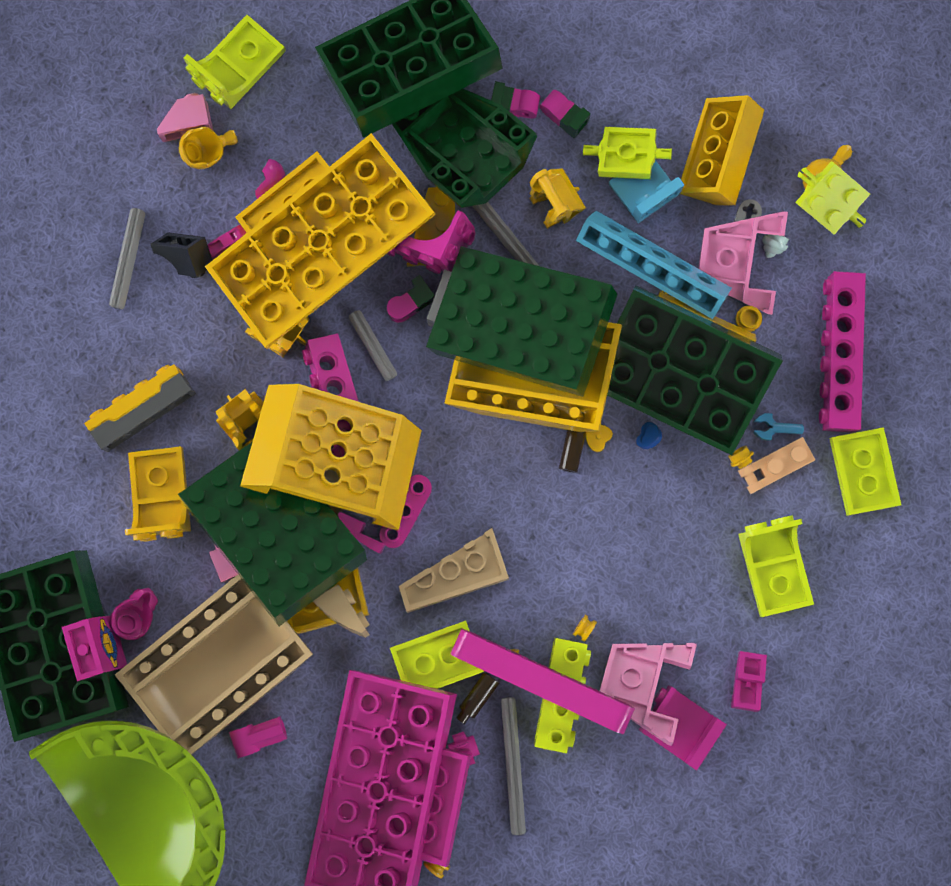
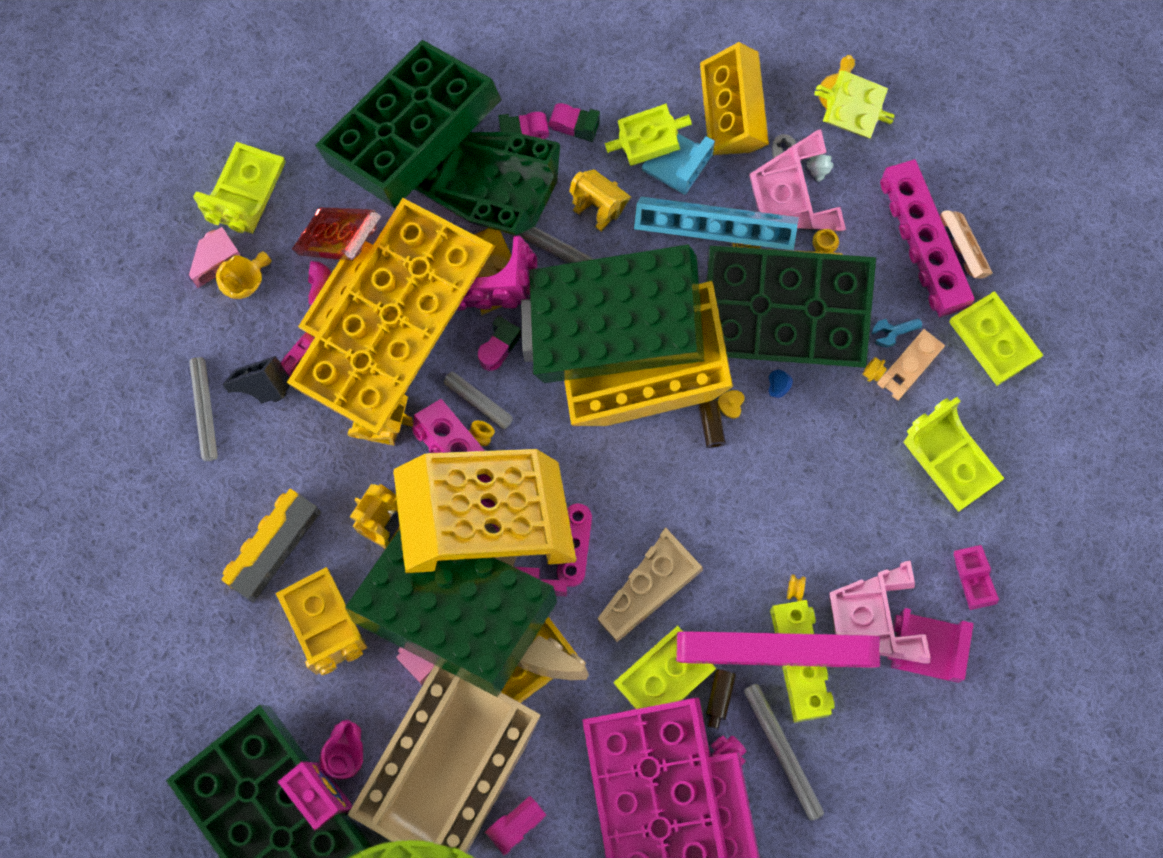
camera: 20 degrees left, 10 degrees down
none -> clear red plate [292,207,381,261]
none -> yellow bush [469,420,495,446]
none -> light nougat plate [940,210,993,279]

